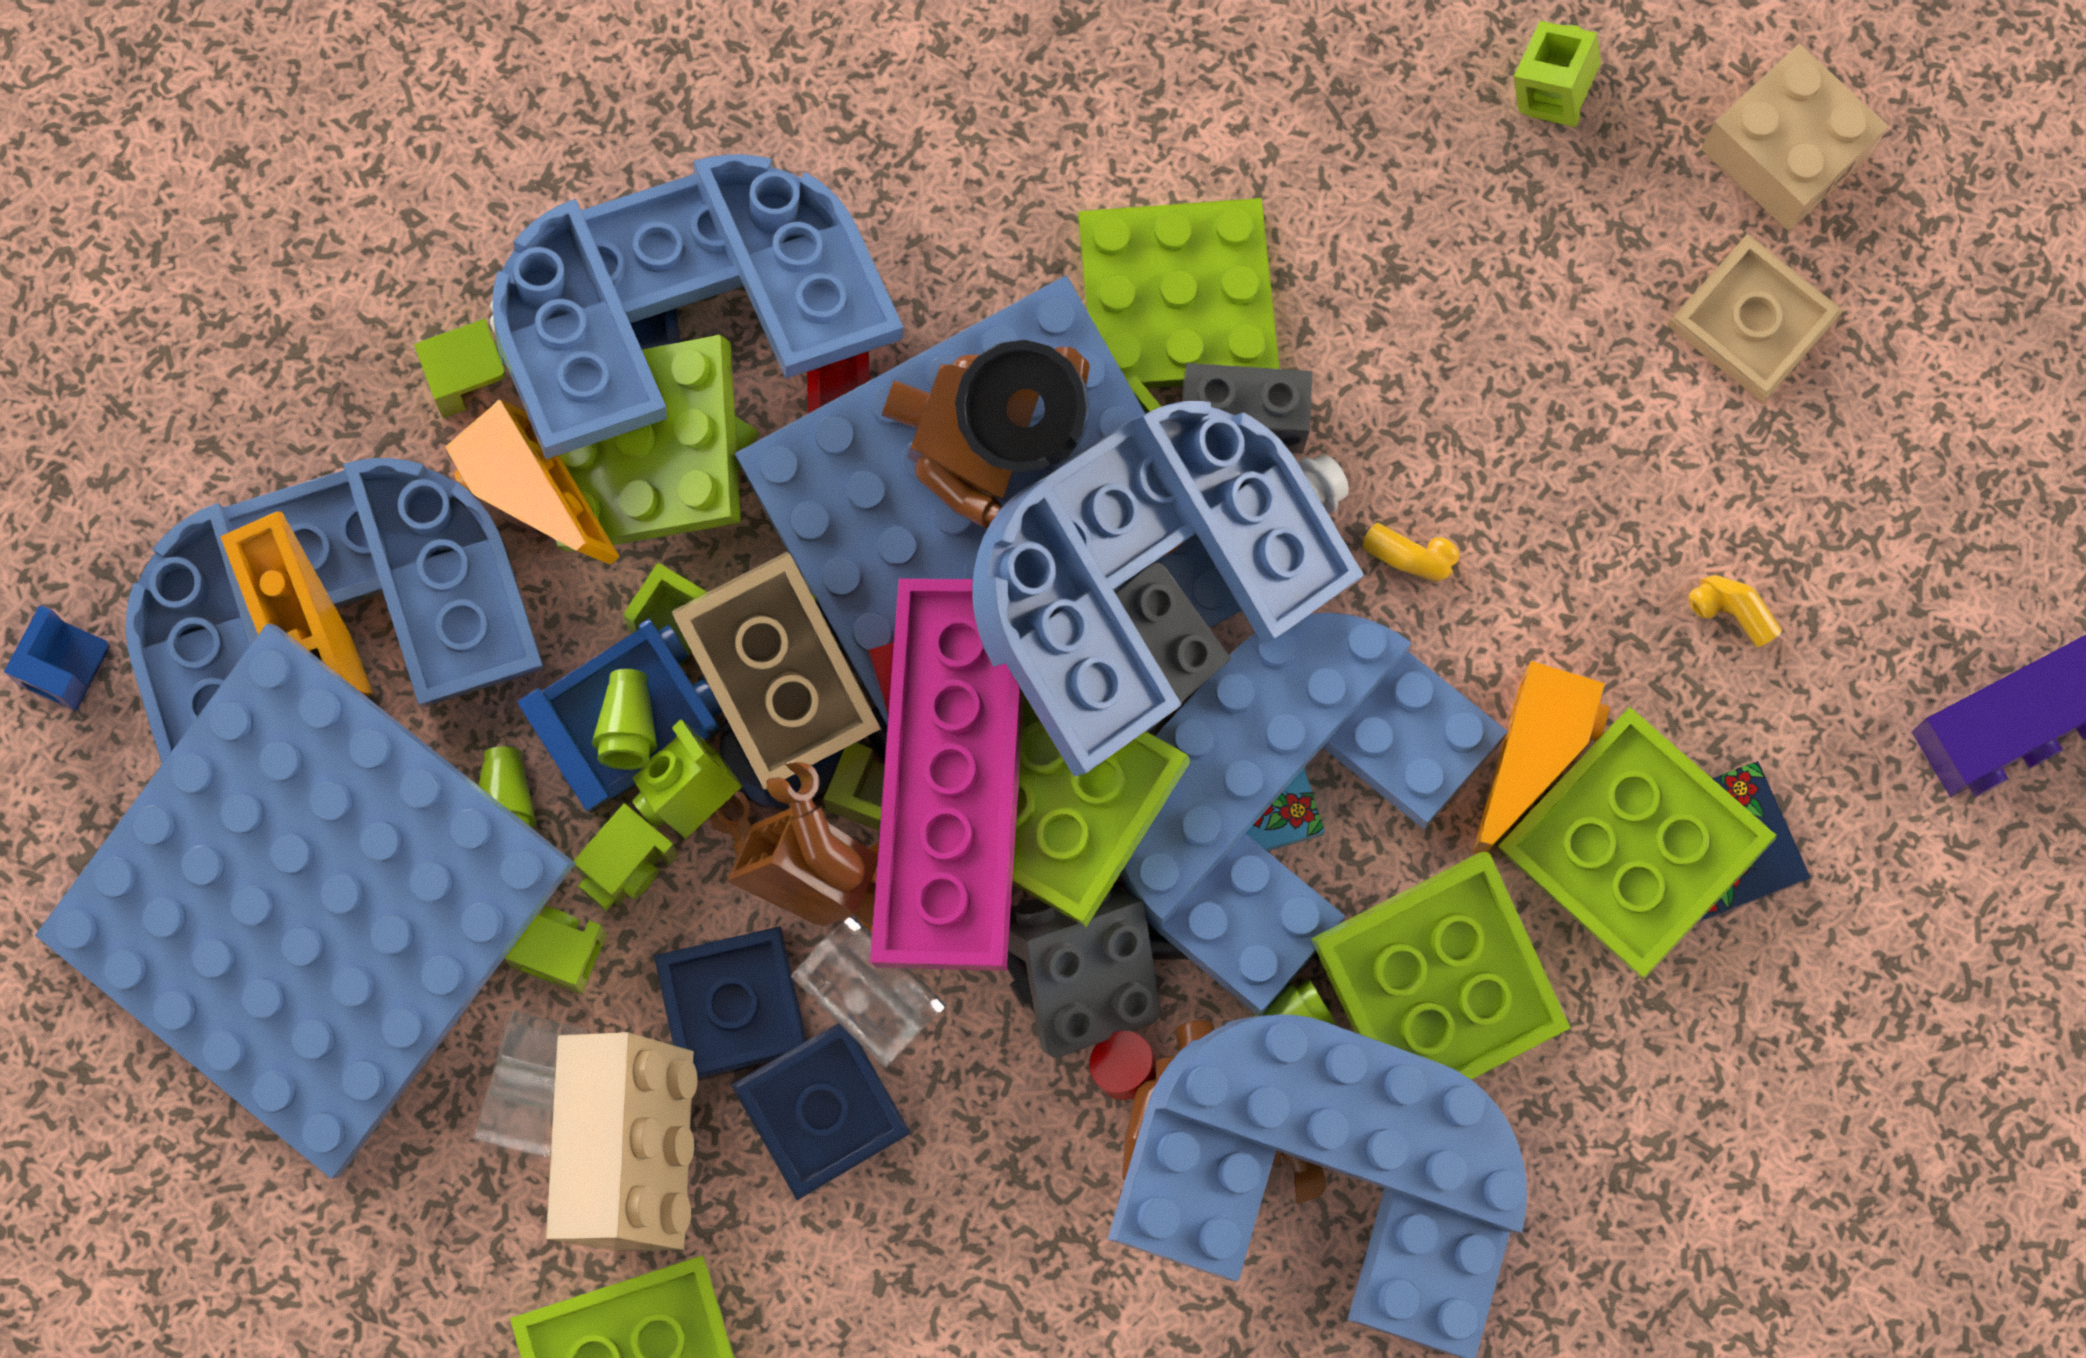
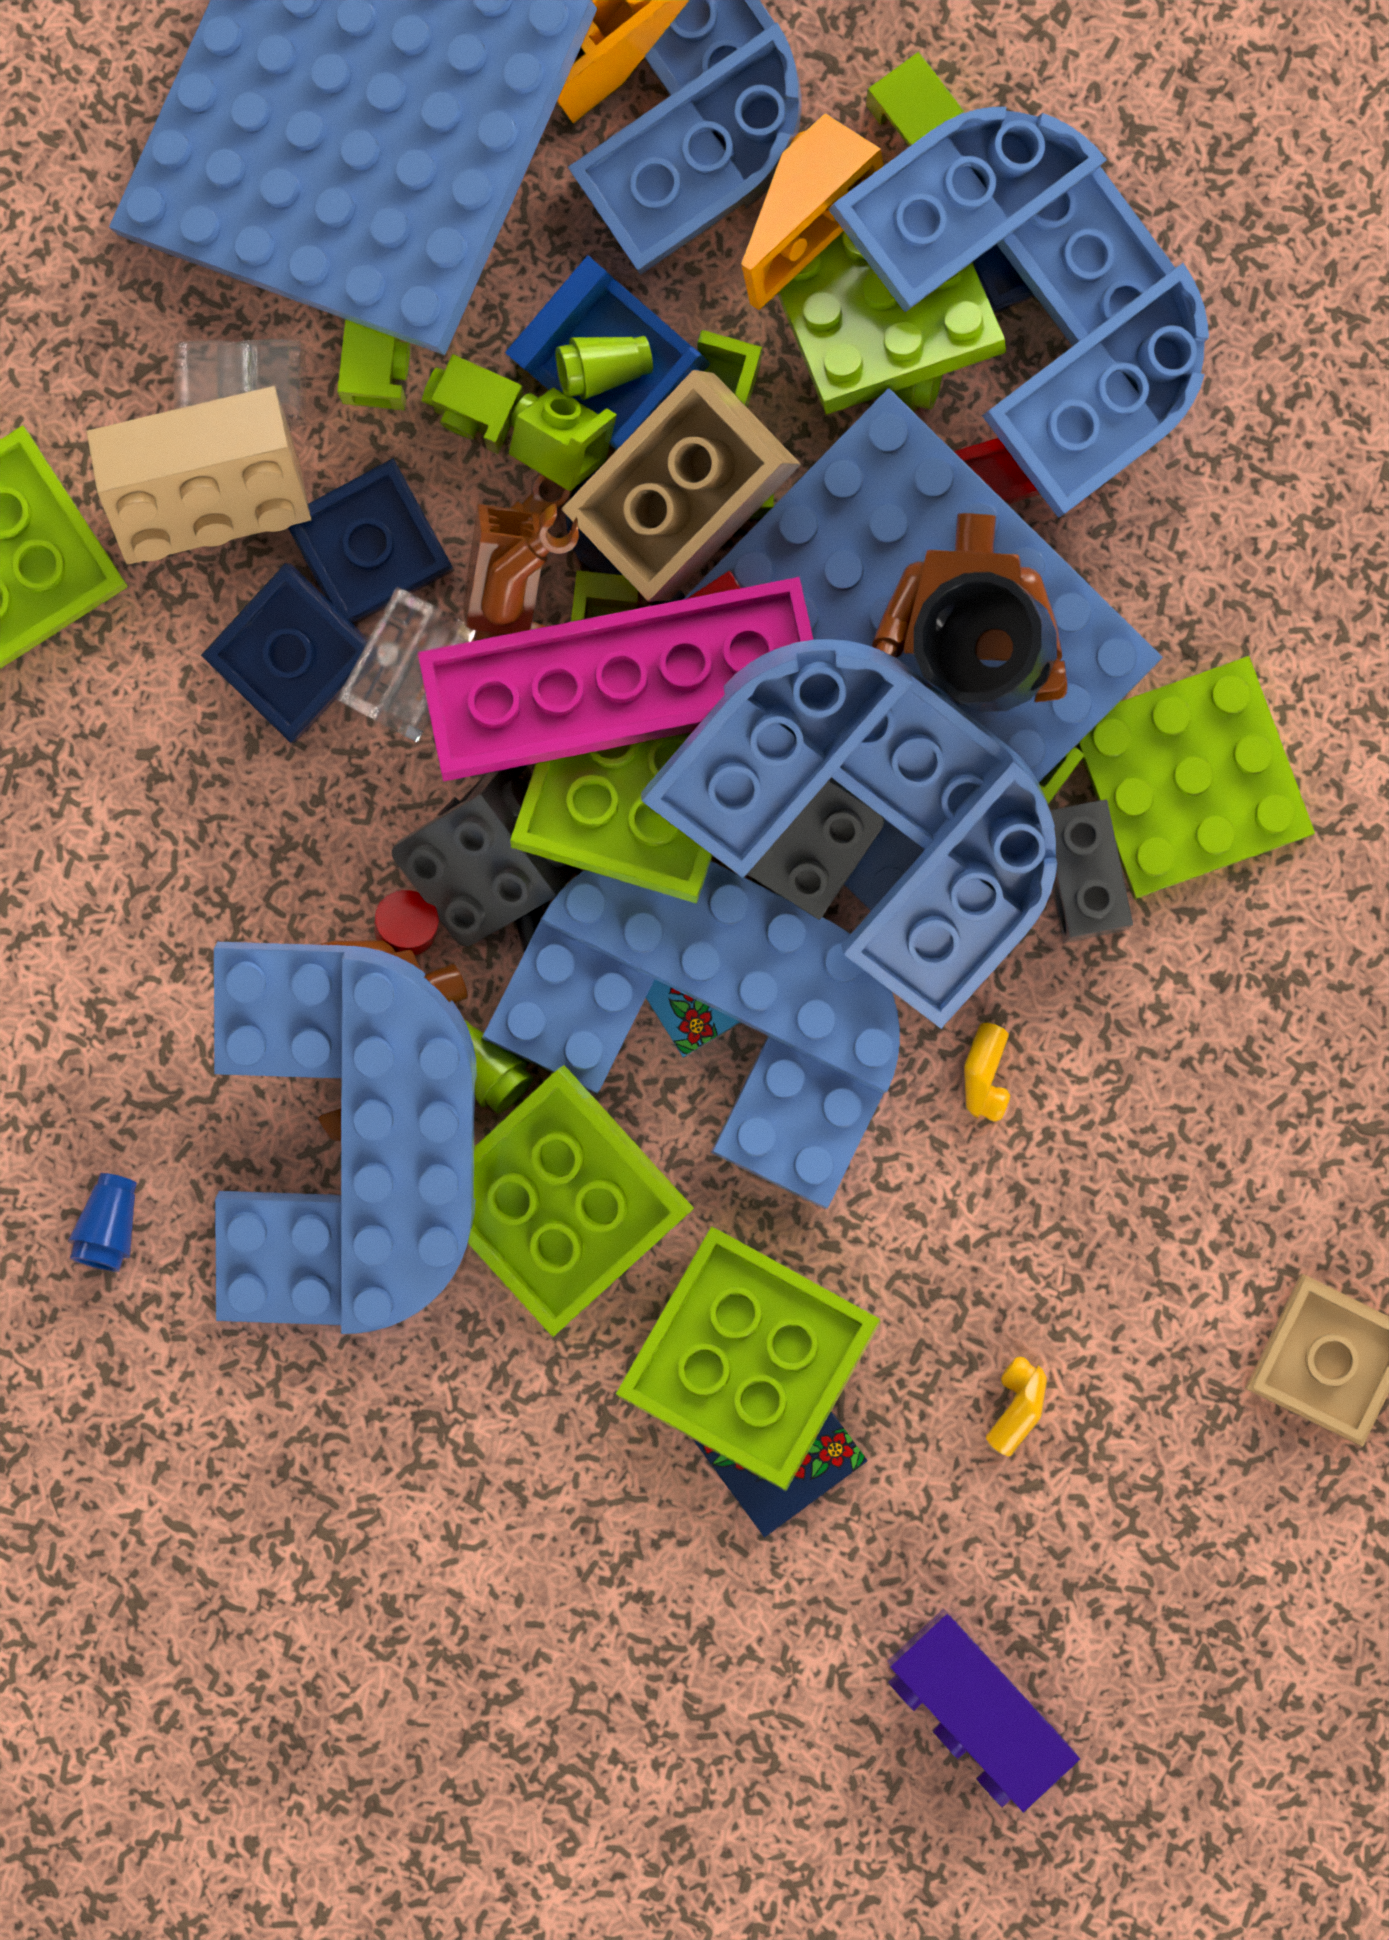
camera: 80 degrees right, 10 degrees up
lime cone [478,746,536,828] -> none
white plate [1299,454,1349,514] -> none
light orange slope [1472,661,1610,854] -> none

